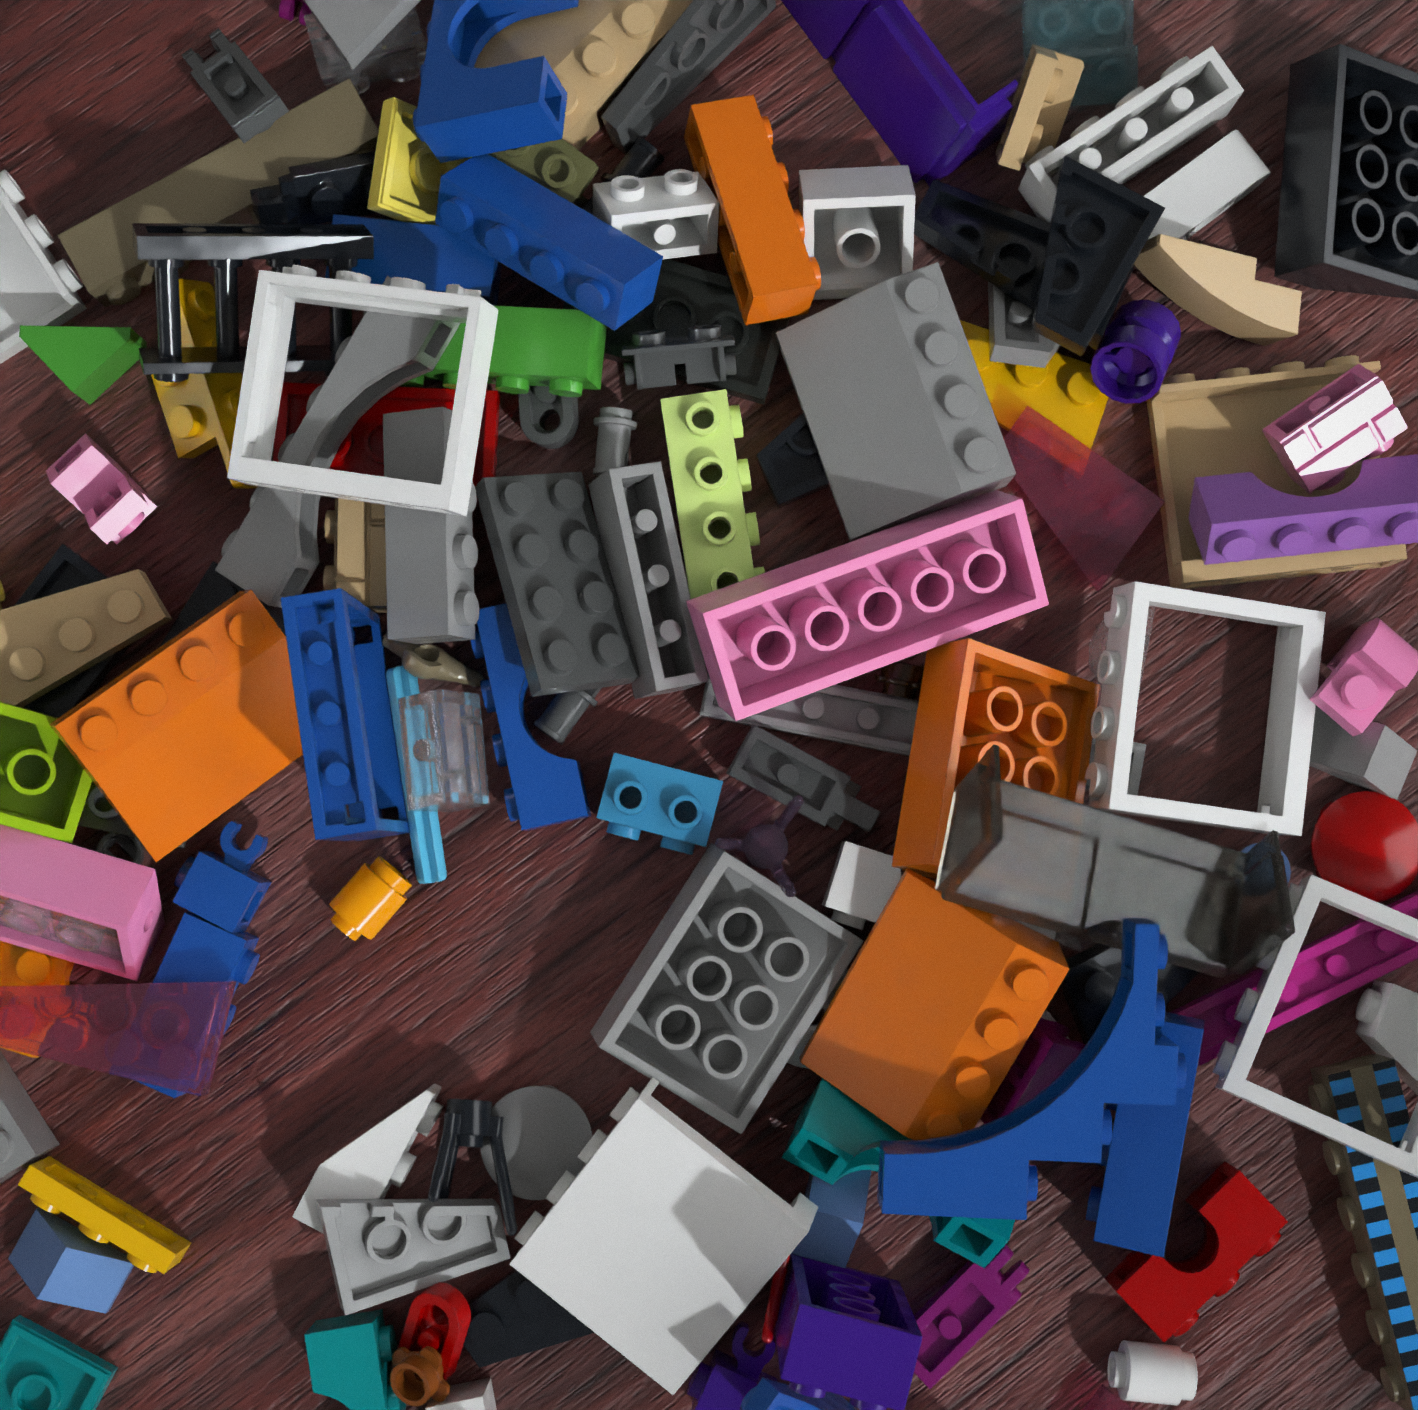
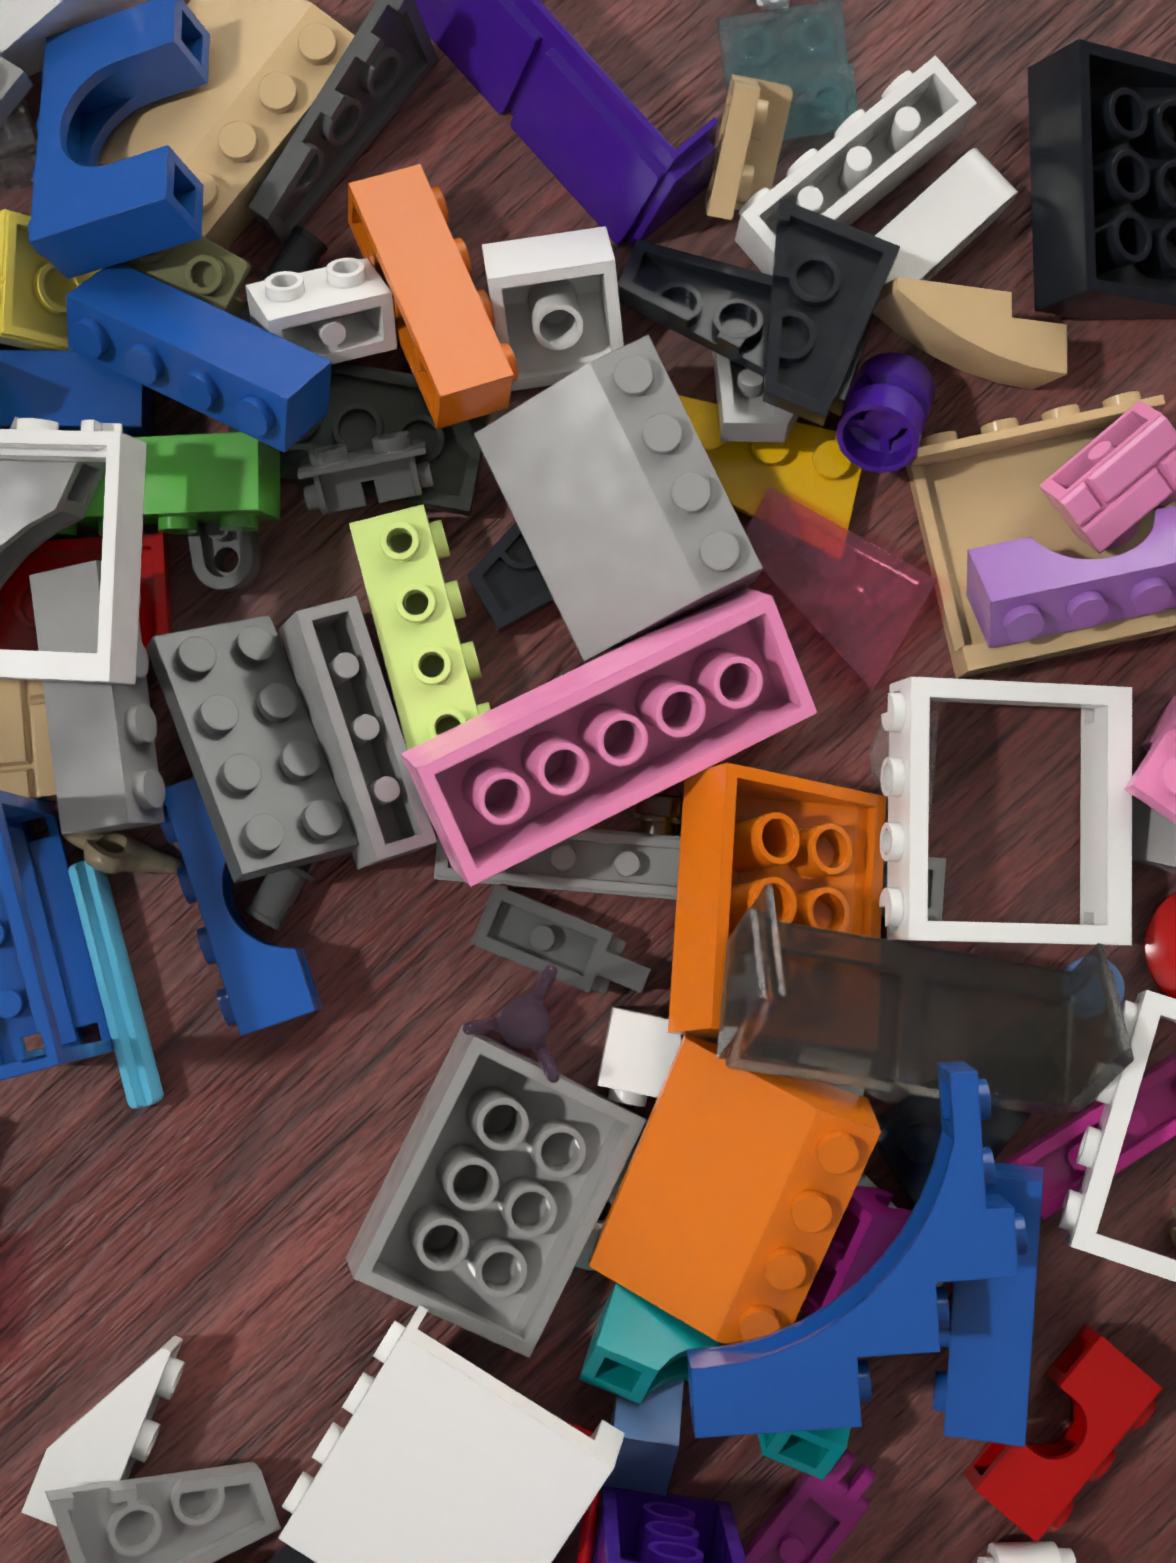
camera: 15 degrees left, 0 degrees up
light orange brick [329,856,412,941] -> none
clear brick [398,689,490,812] -> none
black plant [428,1099,517,1236] -> none
light grey dish [480,1085,592,1200] -> none
light grey pin [593,407,637,476] -> none
dark azure brick [596,753,723,855] -> none

